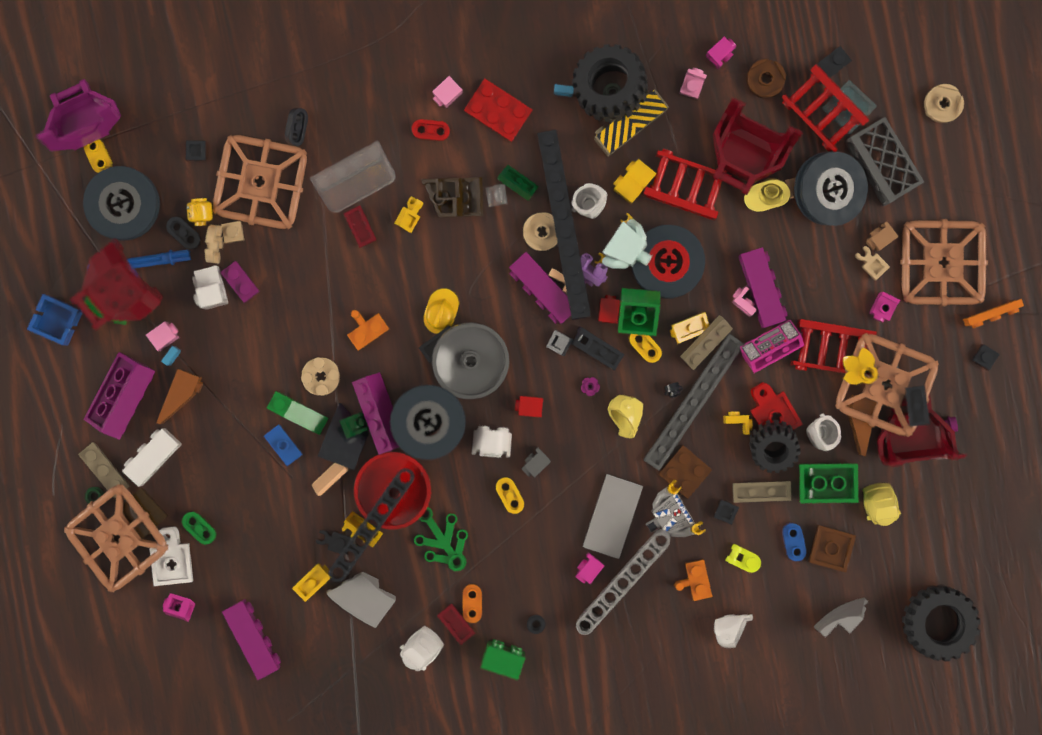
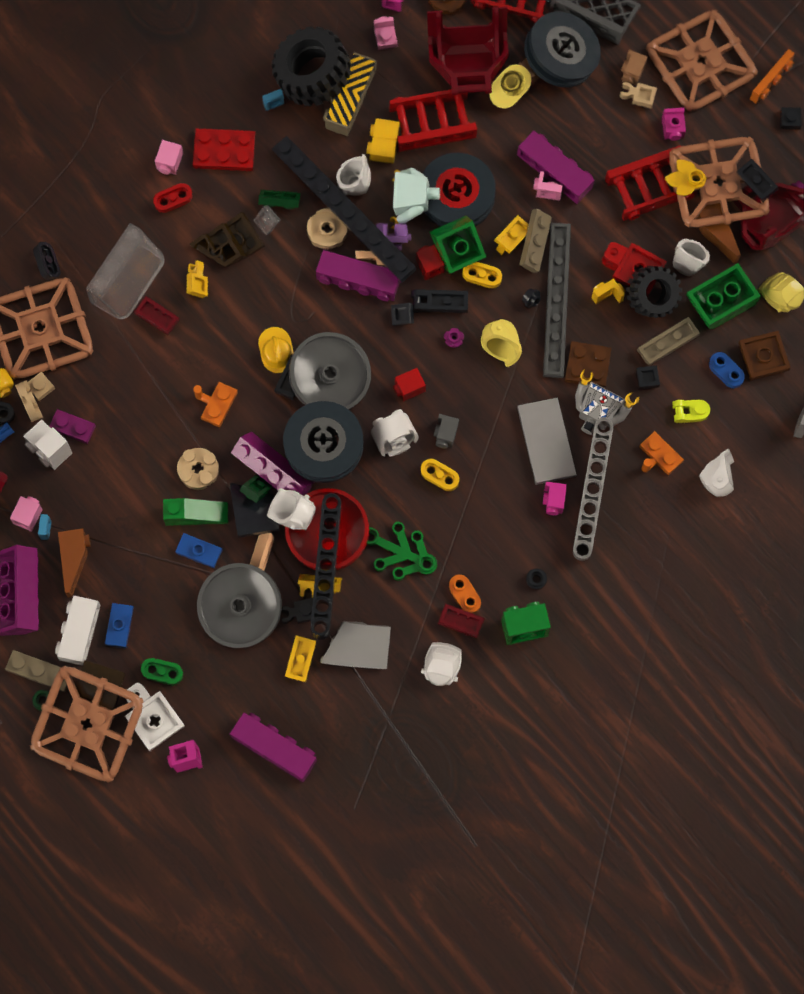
camera: 30 degrees left, 15 degrees down
brick [740,320,804,373] -> none
none -> blue plate [105,603,134,648]
none -> dark grey dish [197,563,282,648]
none -> white helmet [267,489,316,530]

